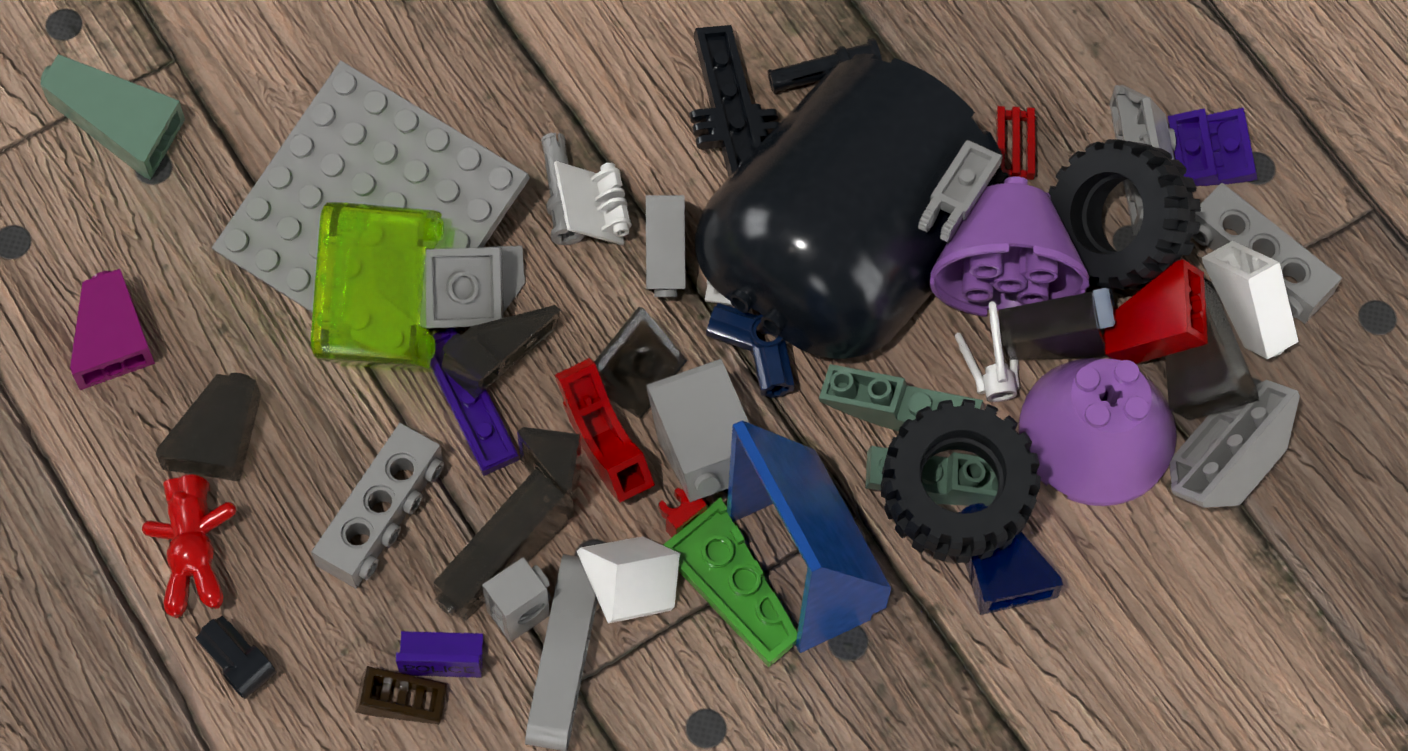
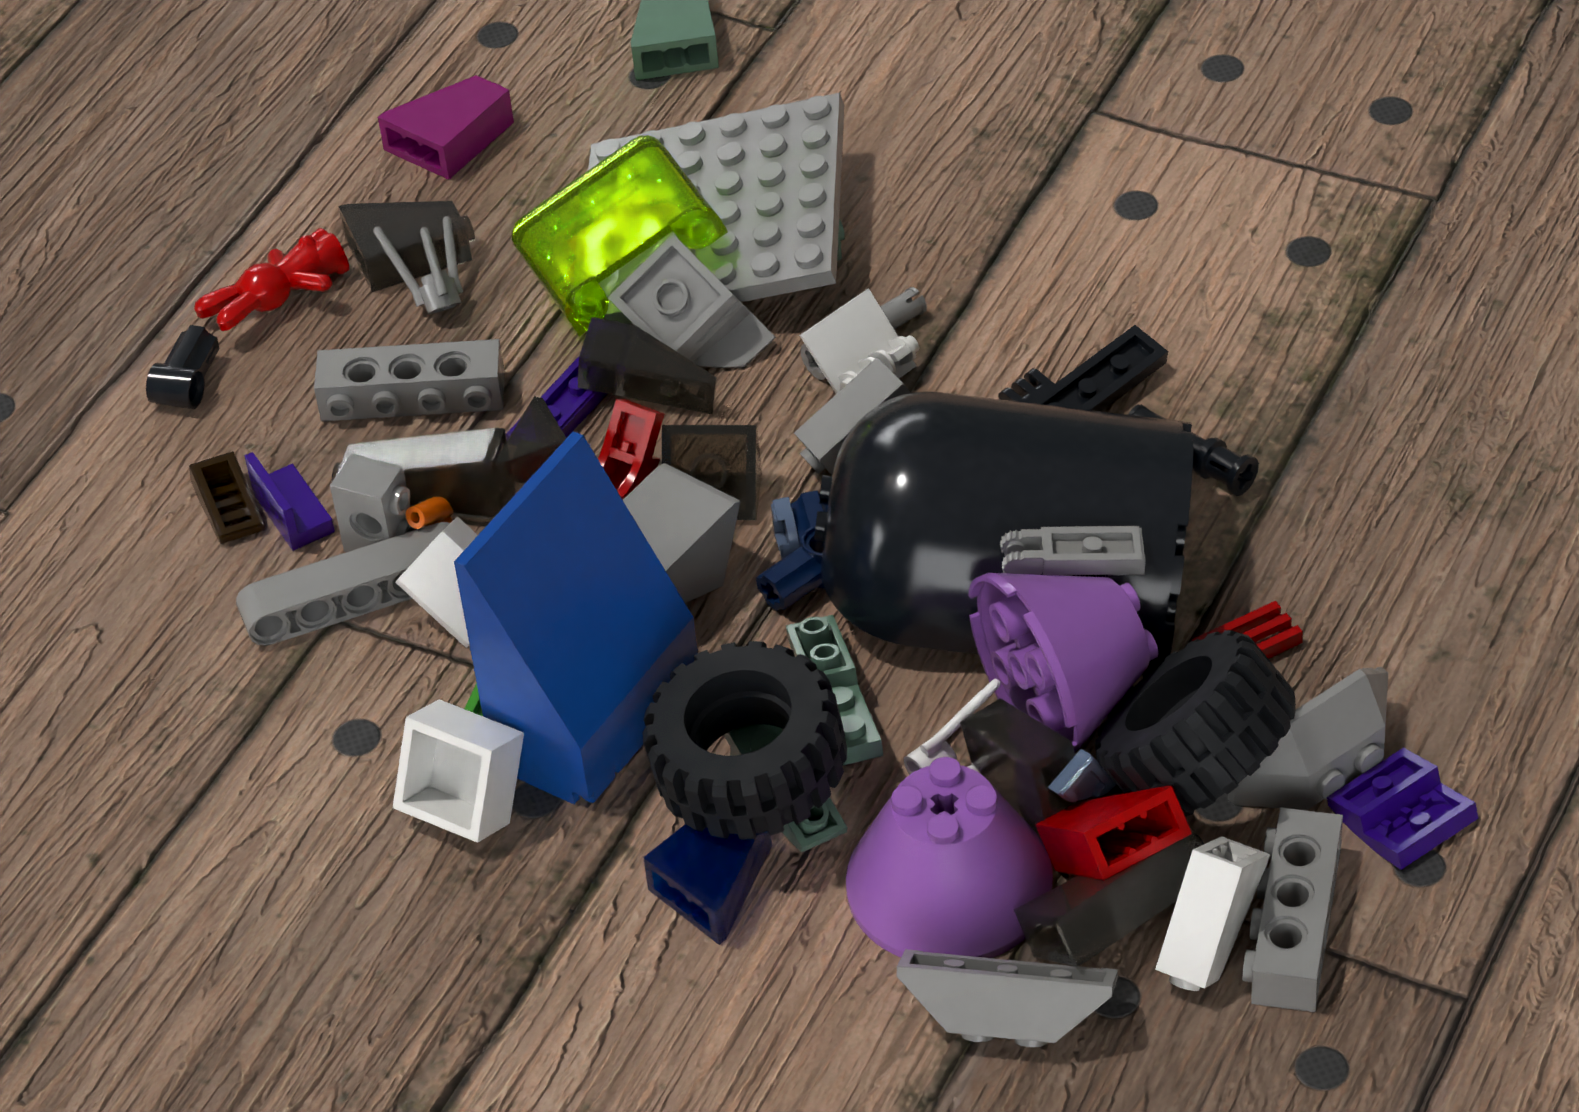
camera: 65 degrees right, 20 degrees down
none -> light grey plant [373,216,463,314]
none -> white piece [392,699,524,843]
none -> orange arm [406,497,454,529]
none -> sand blue tile [771,497,800,560]

